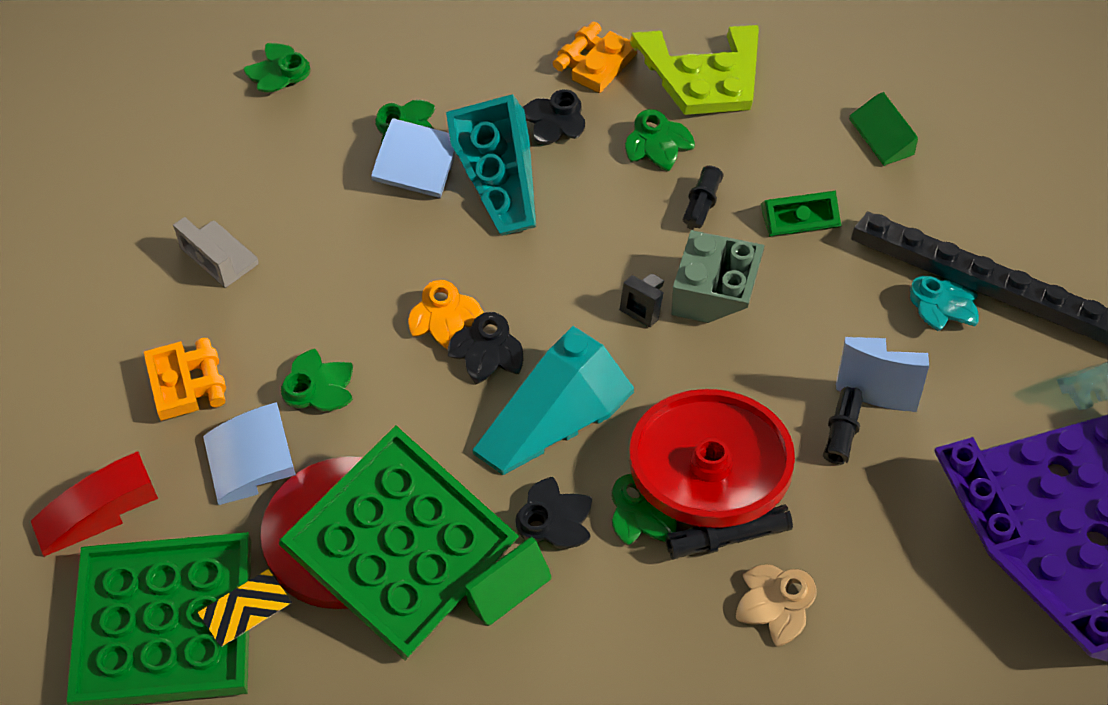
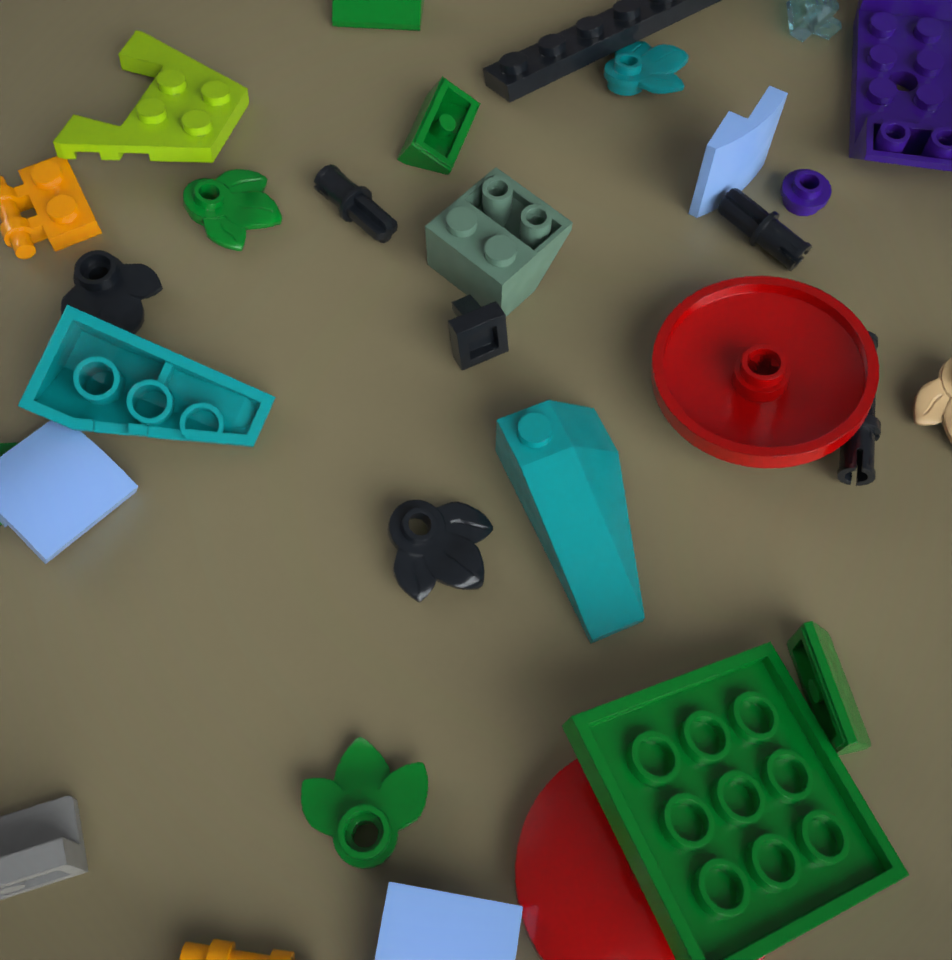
camera: 65 degrees left, 10 degrees up
light orange plate [408,280,483,350] -> none
black plate [515,477,592,548] -> none
green plate [611,474,677,545] -> none
none -> dark purple plate [780,169,832,216]

